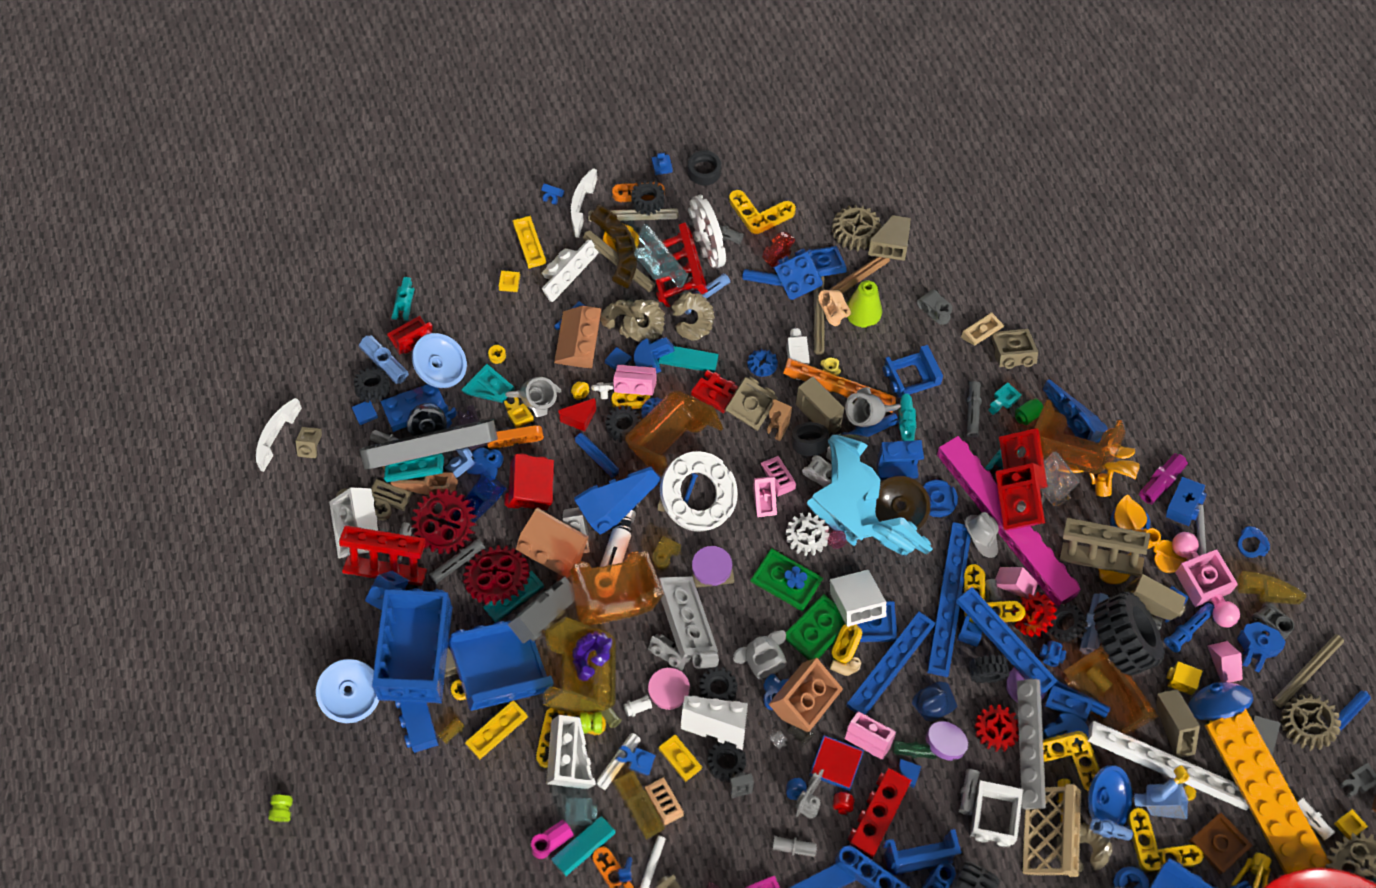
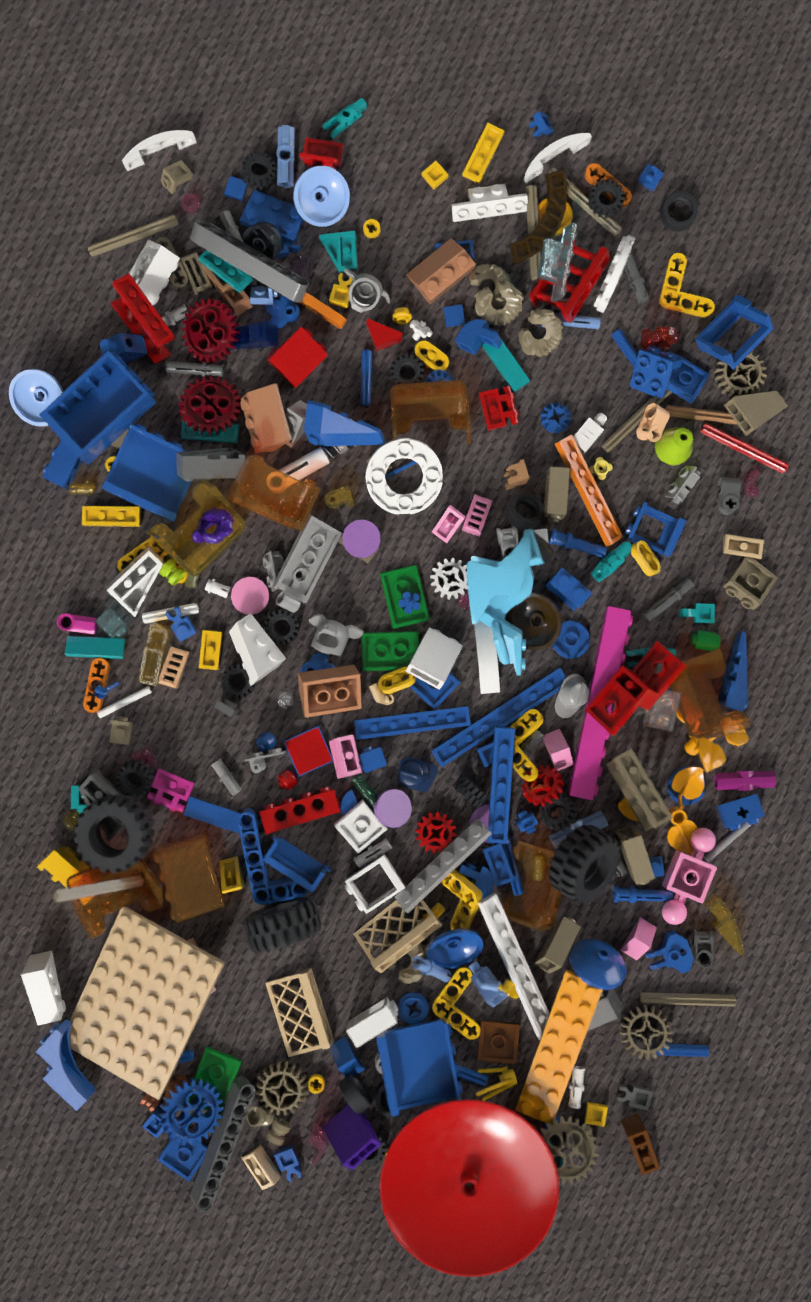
camera: 50 degrees right, 25 degrees up
bright pink brick [613,365,656,396] -> none
dark tan plate [725,377,778,431] -> none
light grey piece [845,387,901,427] -> none
yellow brick [1166,662,1202,695] -> none
blue piece [1237,526,1270,558] -> none
none -> dark tan axle [88,214,178,257]
none -> clear pink plate [181,194,200,213]
none -> white tile [333,799,388,854]
none -> blue brick [359,746,387,773]
none -> white slope [474,621,500,694]
none -> yellow plate [631,540,661,576]
none -> light grey hinge [665,465,700,505]
none -> blue piece [695,295,773,370]
none -> axle [700,423,789,473]
none -> clear pink arm [743,468,761,497]

